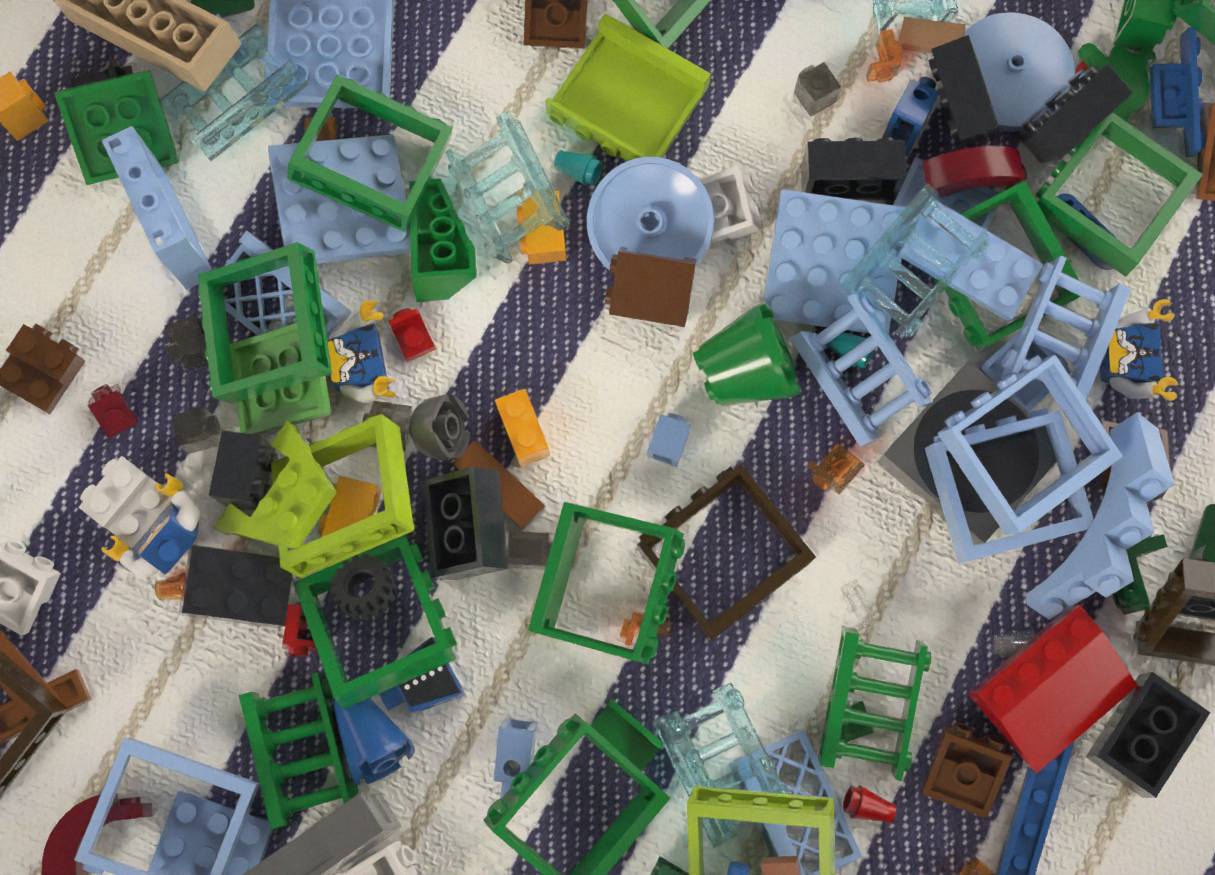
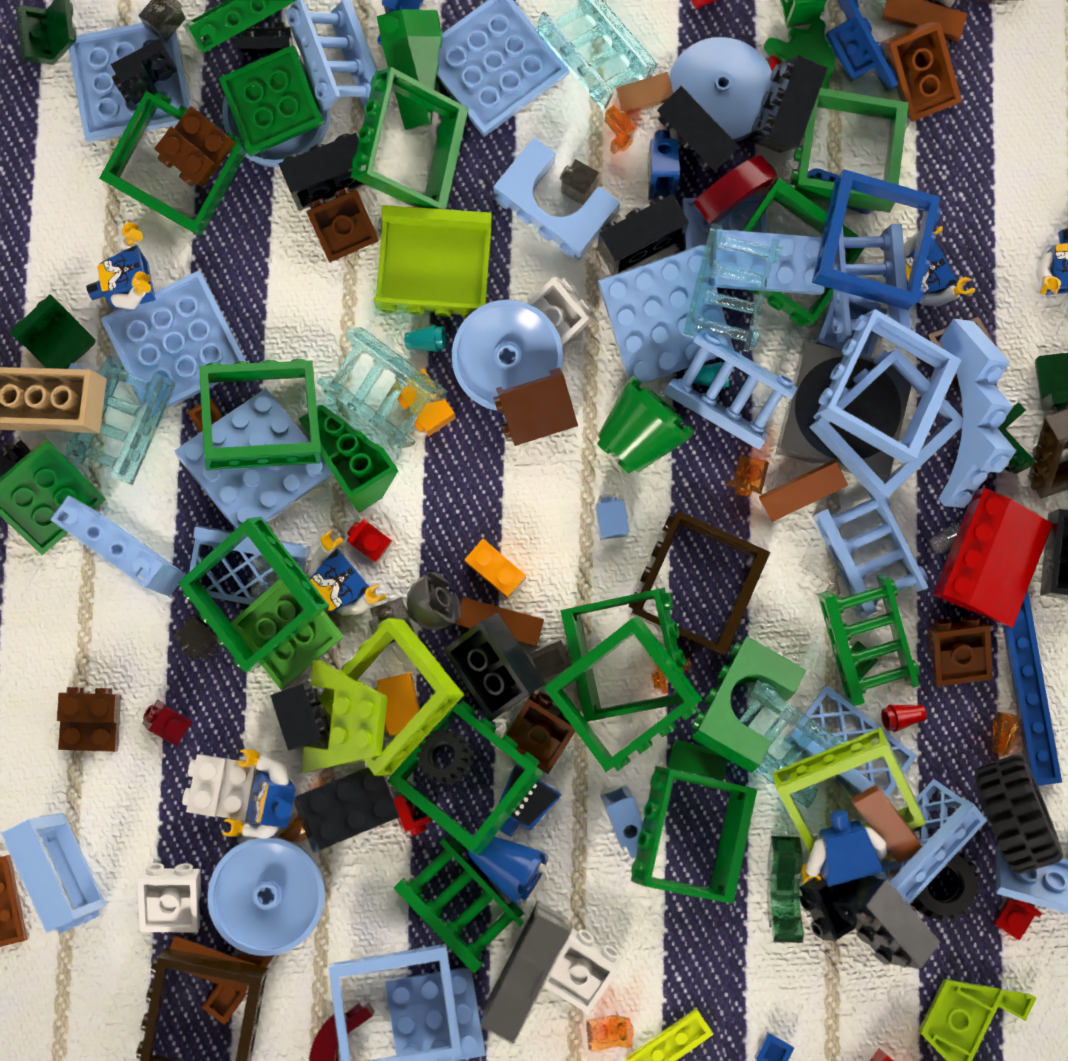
camera: 30 degrees left, 5 degrees up
clear smoke brick [172,407,221,454] -> none
none -> light blue dish [208,837,325,956]
none -> light blue arch [493,137,621,260]
none -> reddish brown plate [506,692,575,774]
none -> green window [544,616,703,772]
none -> arch [691,636,806,773]
none -> dark orange tile [759,459,849,522]
none -> blue window [812,169,941,310]
none -> light blue fence [813,491,928,618]

